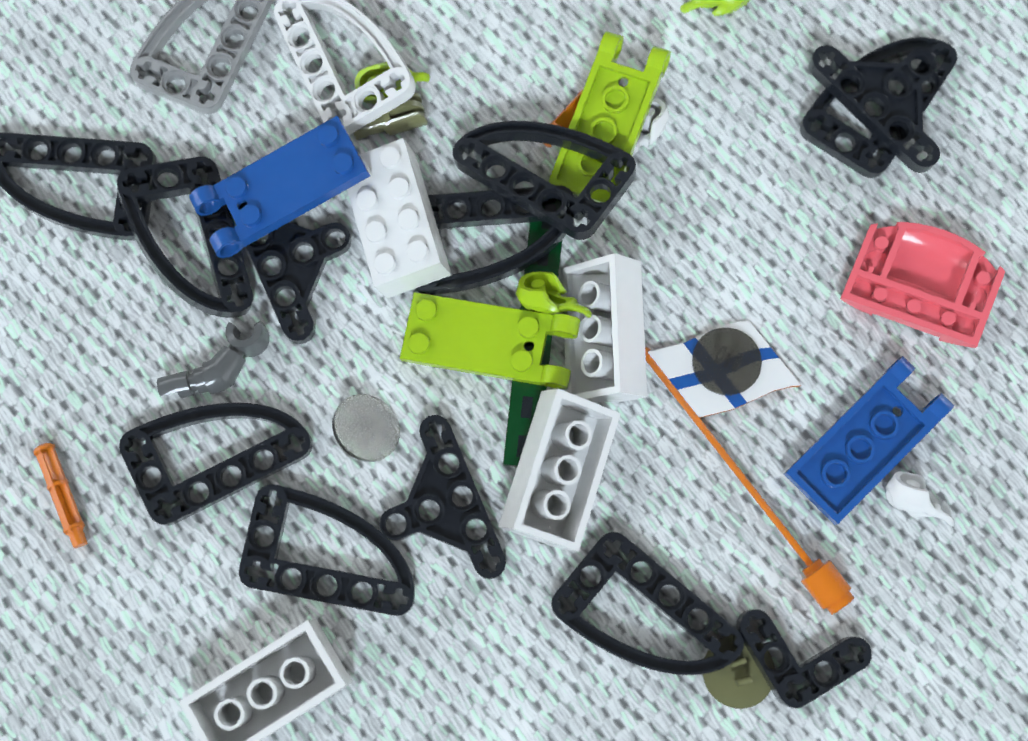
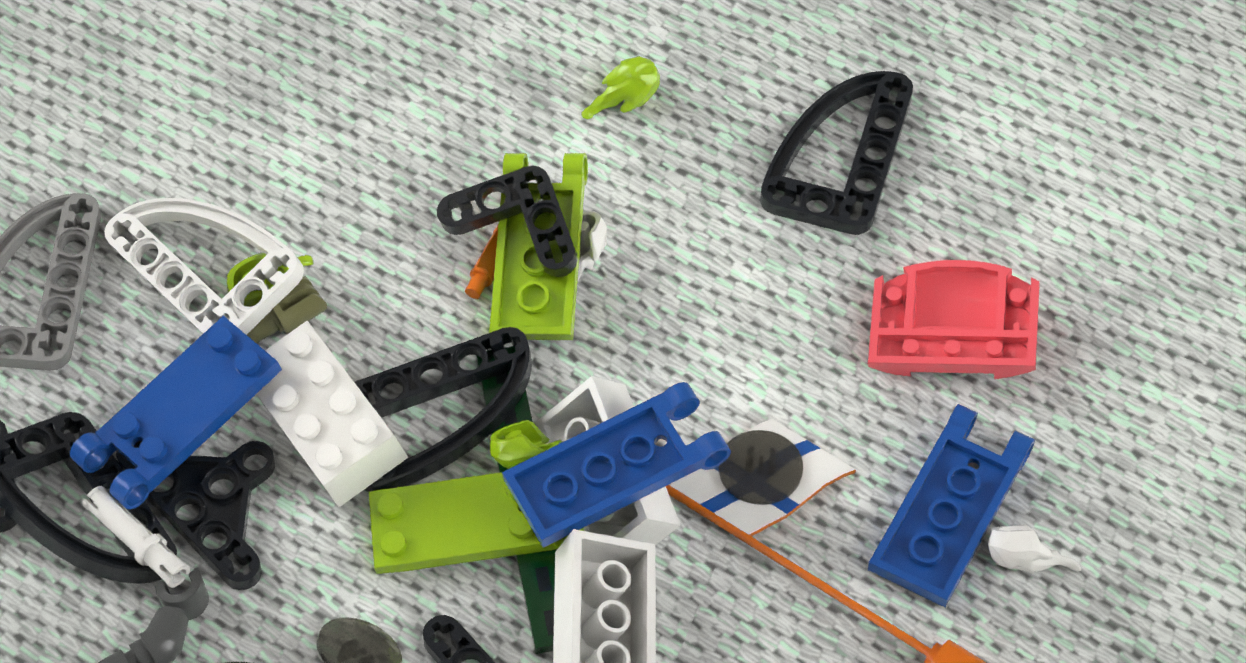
camera: 15 degrees left, 20 degrees down
black beam [452,121,636,240] -> none
black beam [808,45,940,173] -> none
none -> white pin [83,486,190,588]
none -> black beam [437,165,578,277]
none -> blue hinge [502,382,731,548]

